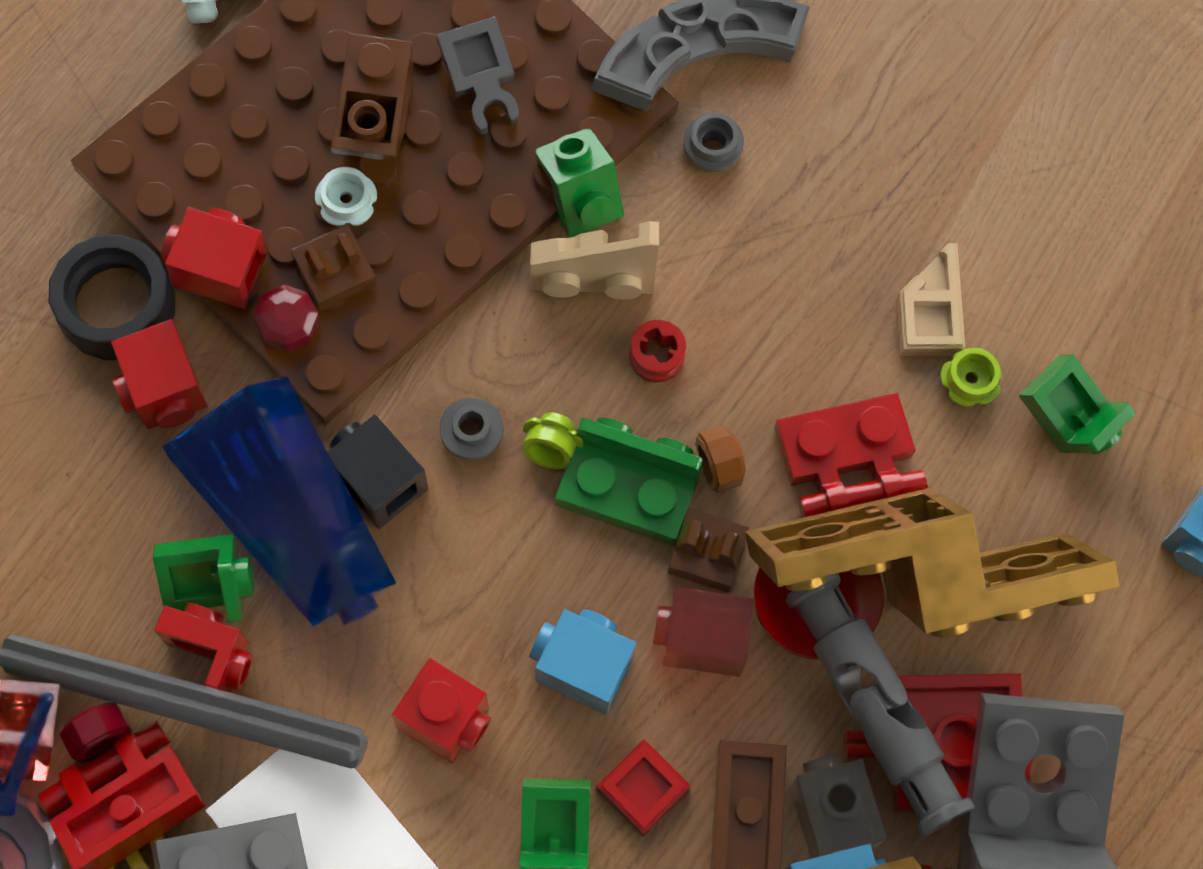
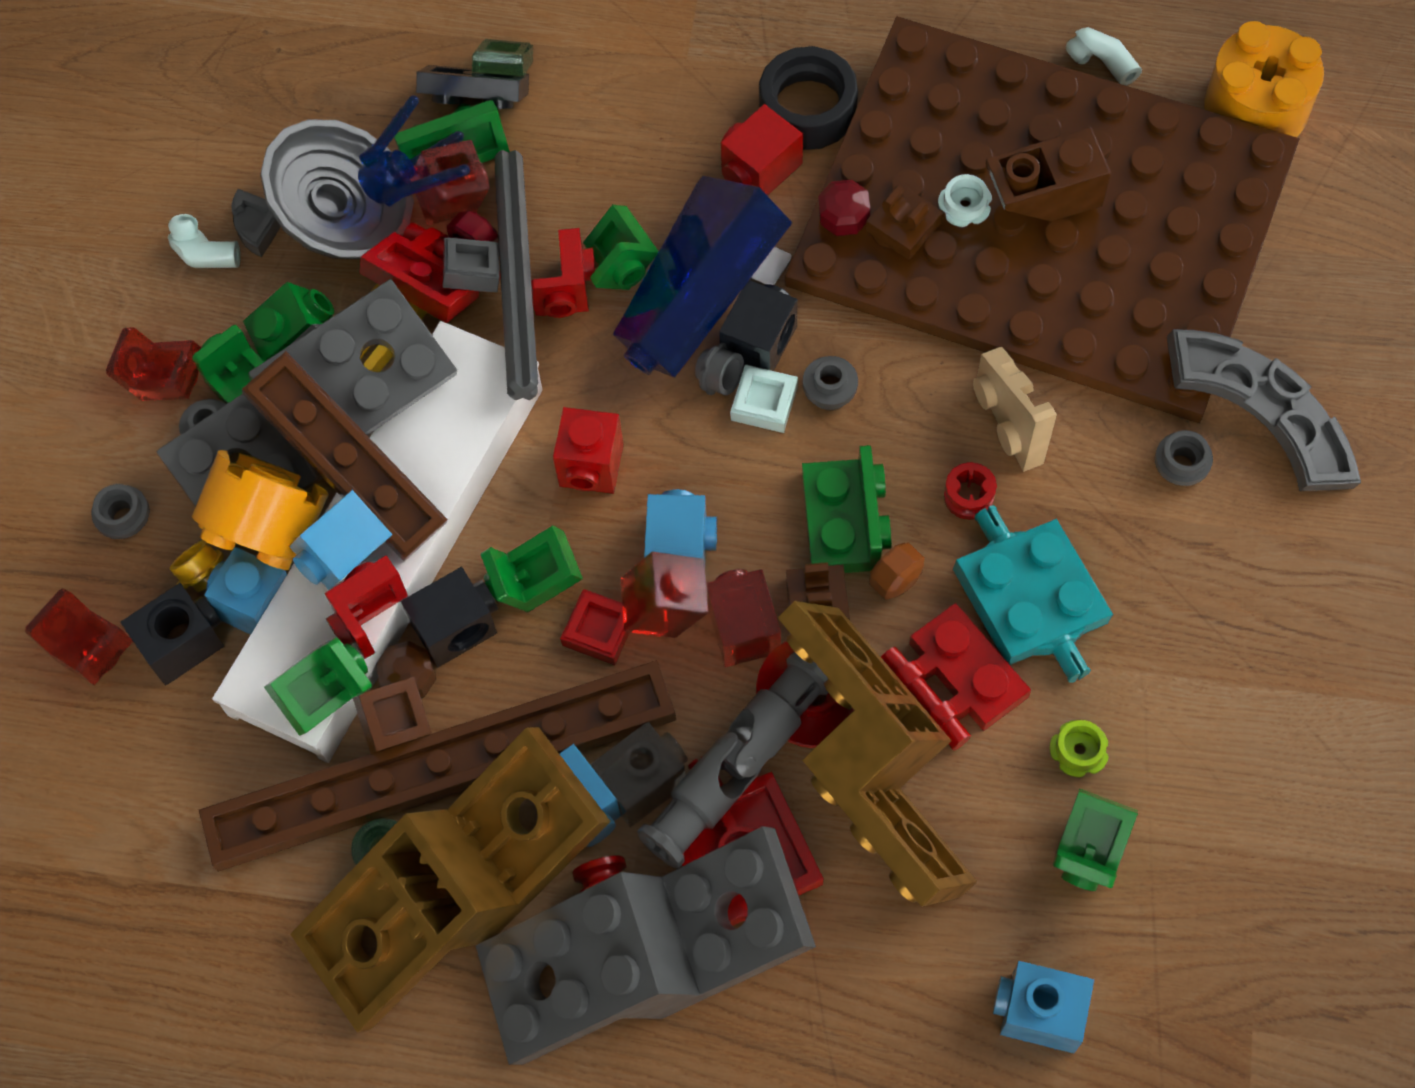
camera: 75 degrees right, 5 degrees down
red brick [161,207,267,309] -> none
dark grey plate [437,16,519,135] -> none
lime plate [522,412,583,470] -> none
green bracket [536,129,625,238] -> none
tan tile [896,243,966,356] -> none
none -> dark grey tile [443,238,500,293]
none -> clear red brick [621,551,709,638]
none -> dark grey plate [695,343,744,395]
none -> light aqua tile [730,365,798,433]
none -> teal plate [953,505,1113,683]

